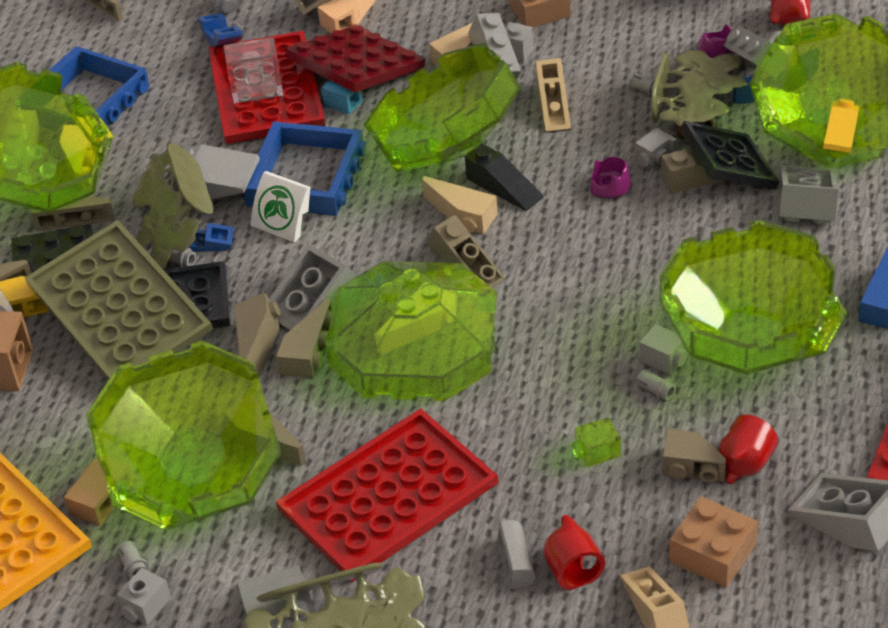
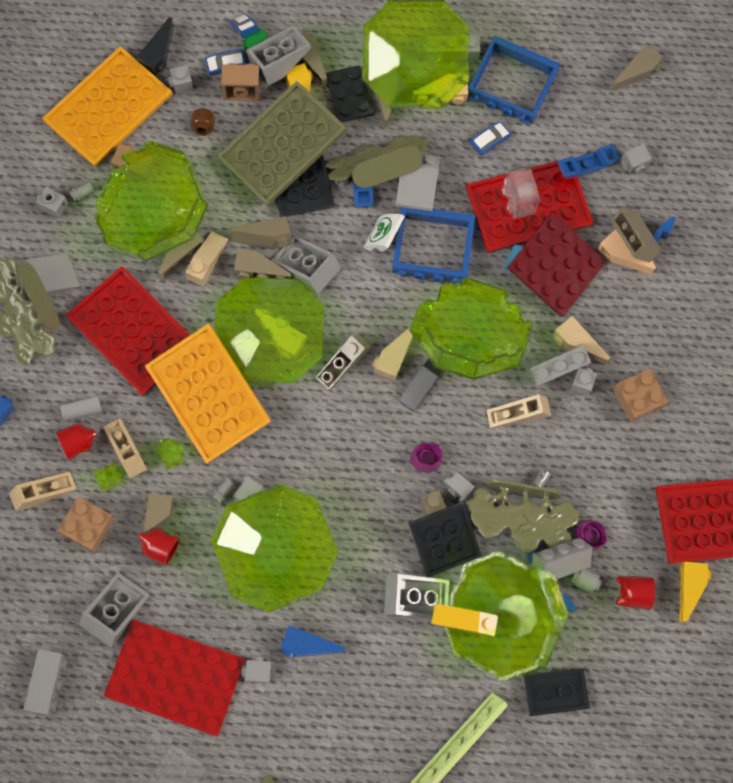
camera: 75 degrees right, 30 degrees up
none -> clear neon green brick [93,462,126,493]
none -> tan slope [103,418,147,478]
none -> light orange plate [145,323,272,464]
none -> tan slope [185,231,229,287]
none -> reddish brown head [190,108,215,136]
none -> slope [470,121,511,156]

